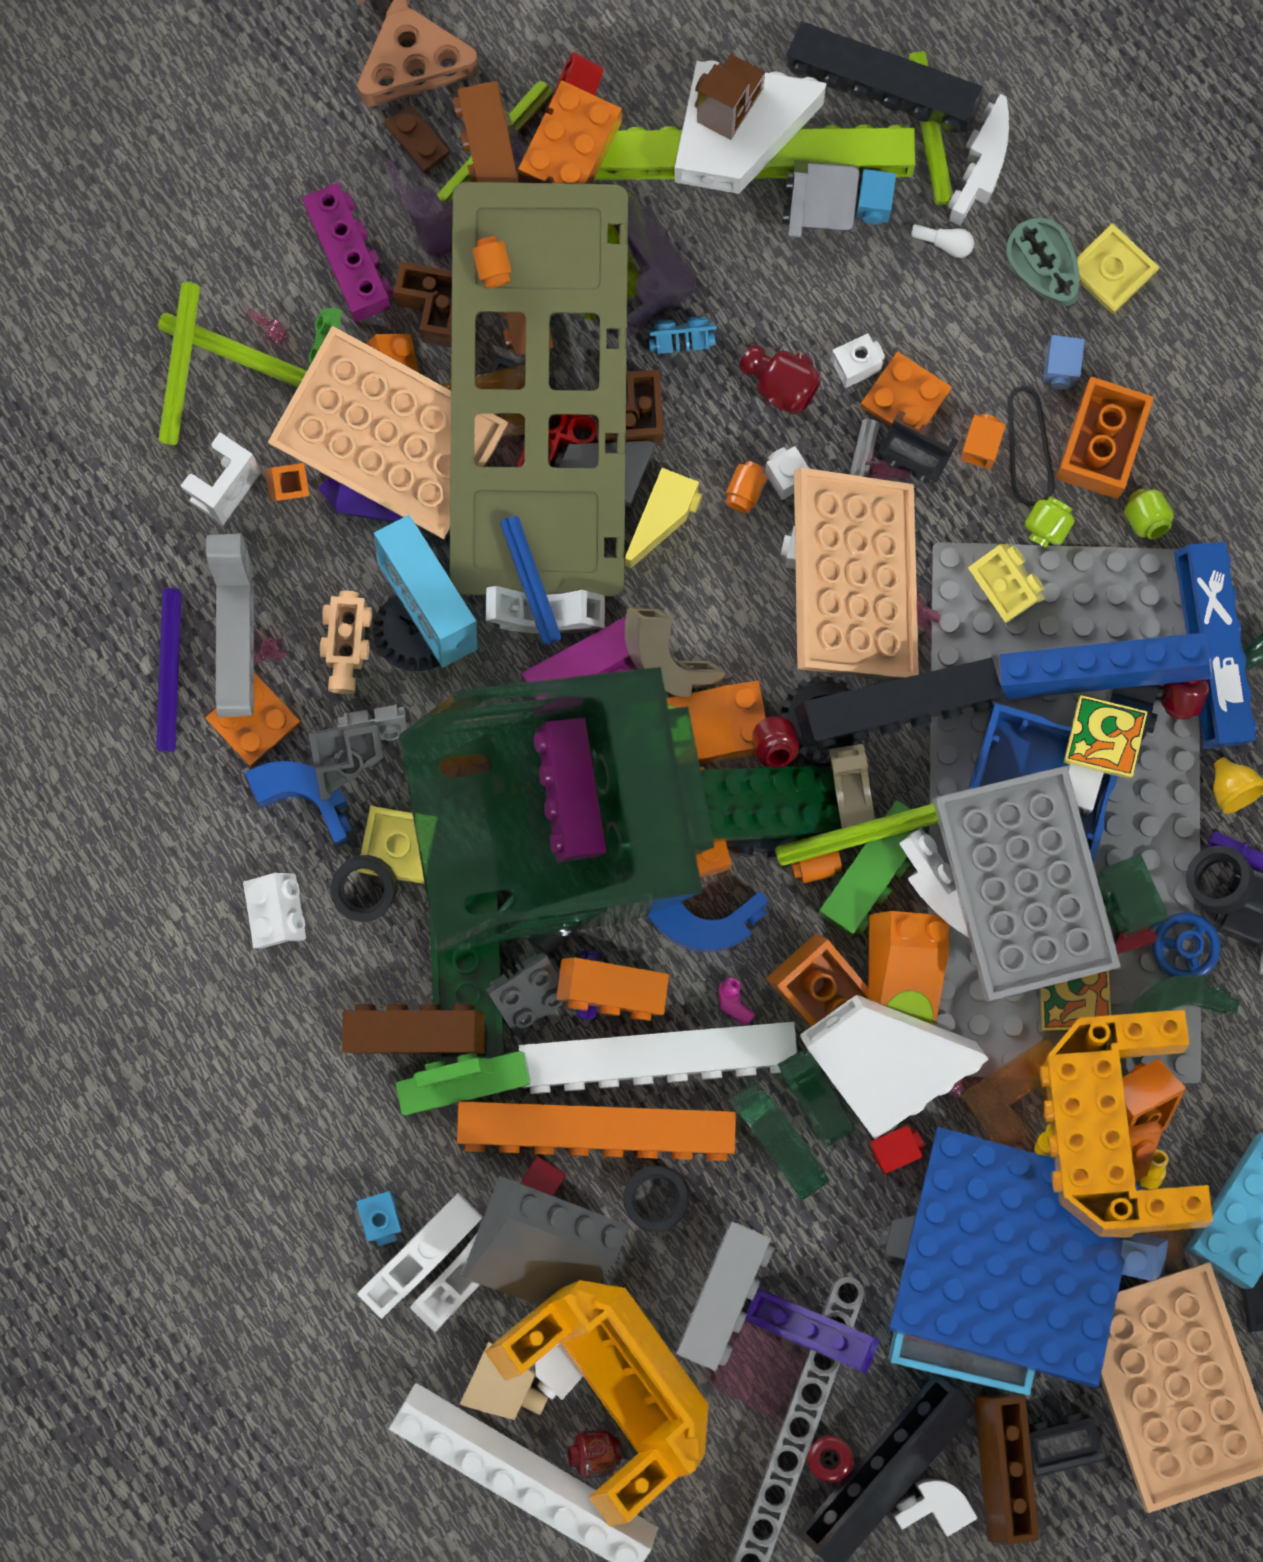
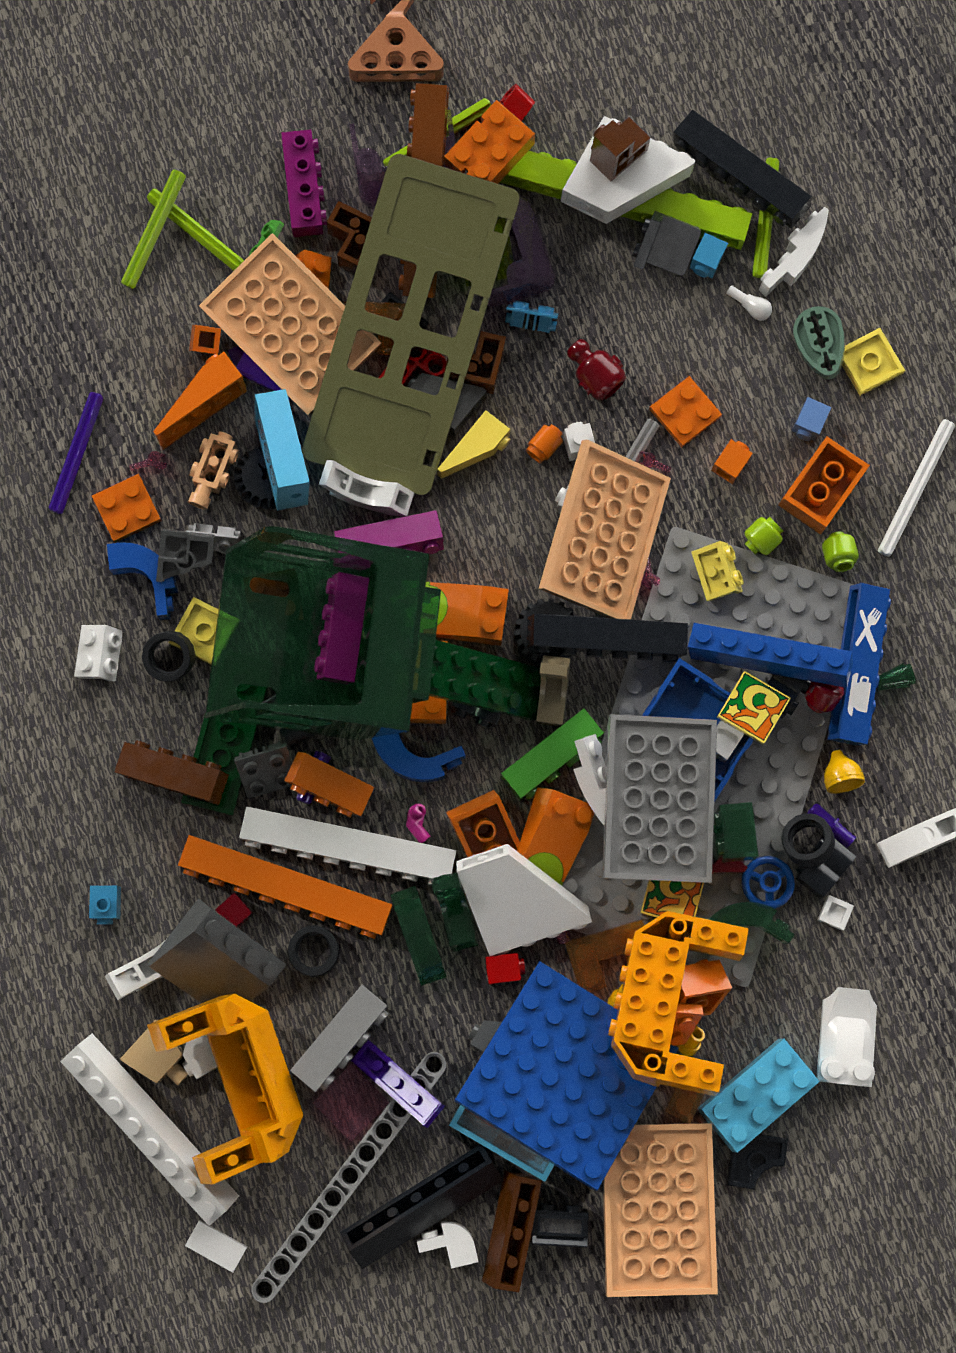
camera: 10 degrees right, 0 degrees up
white panel [181,433,262,525] -> none
light grey beam [206,533,254,718] -> none
clear pink hand [247,309,287,345] -> none
white slope [357,1192,483,1319] -> none
reddish brown plate [384,103,450,174] -> none
bright green bracket [396,1051,531,1115] -> none
orange brick [472,236,513,289] -> none
blue axle [500,516,561,645] -> none
dark red head [567,1429,621,1479] -> none
dark tan arch [625,608,725,697] -> none
dark red head [752,716,799,767] -> none
lime axle [775,803,939,866] -> none
orange brick [791,851,842,884] -> none
dark red head [807,1435,853,1483] -> none
white brick [831,334,885,388] -> none
black window [878,411,958,483] -> none
black piece [1008,386,1054,506] -> none
medium blue brick [1121,1233,1168,1281] -> none
none -> orange slope [153,352,247,450]
none -> white axle [878,419,955,557]

